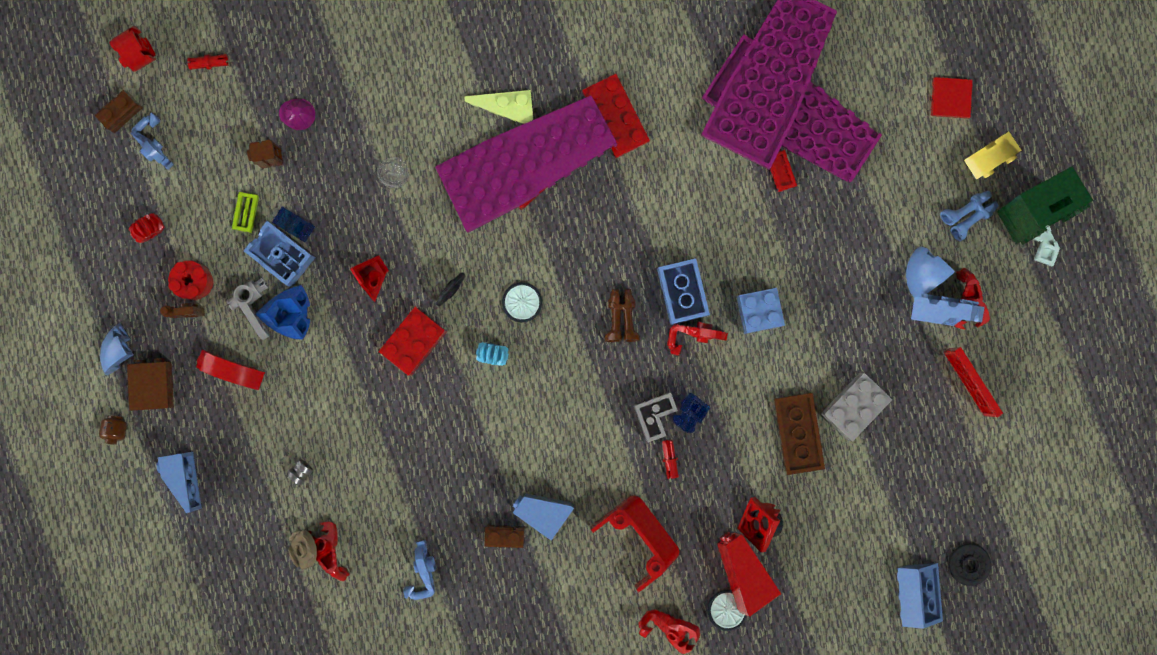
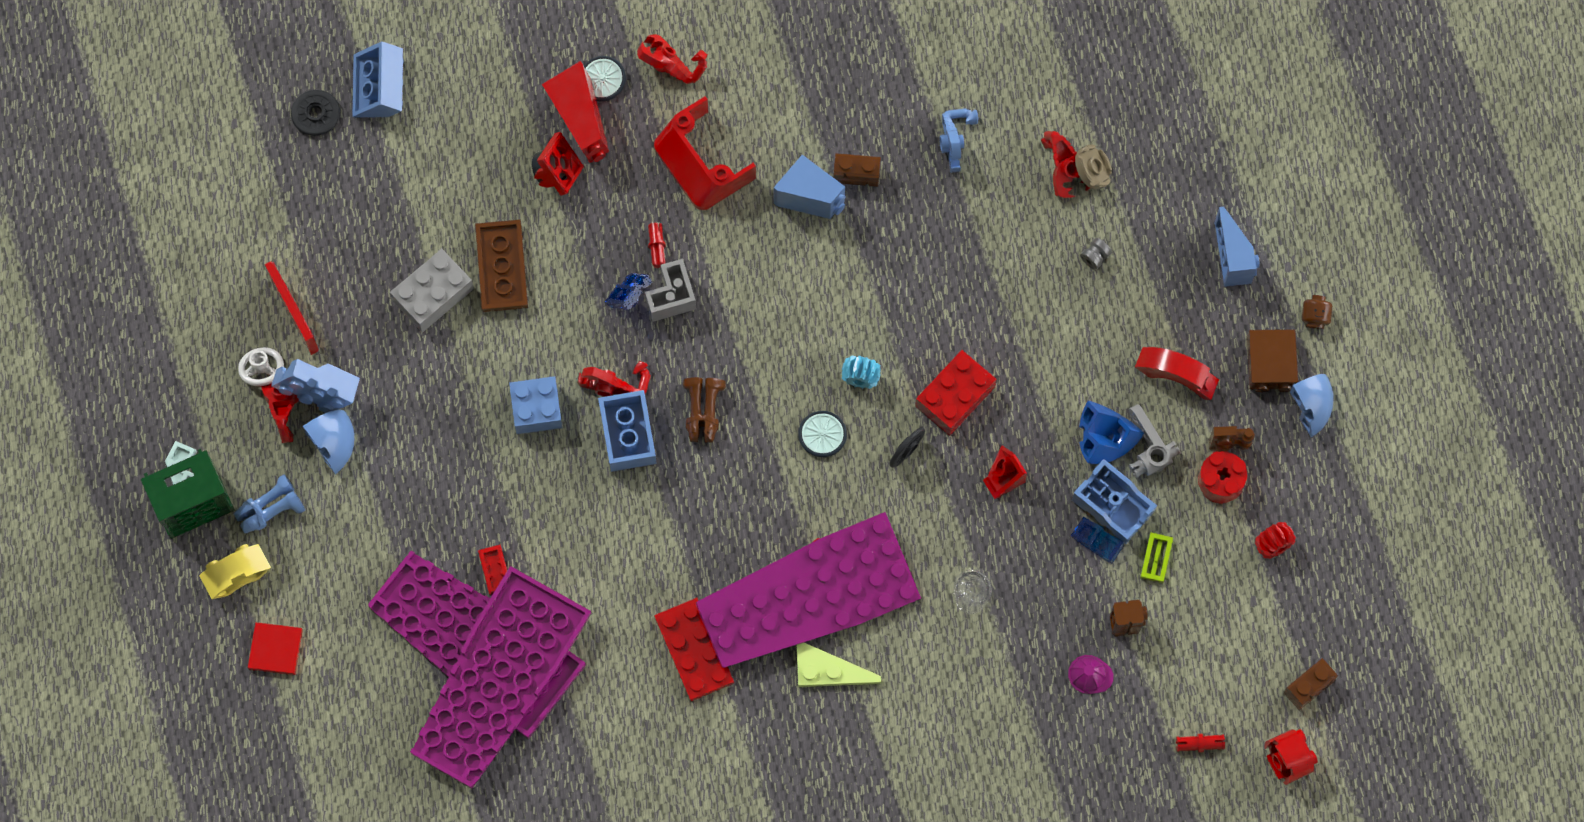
camera: 175 degrees left, 15 degrees down
medium blue animal [131,113,174,170] -> none
none -> white piece [238,347,284,386]

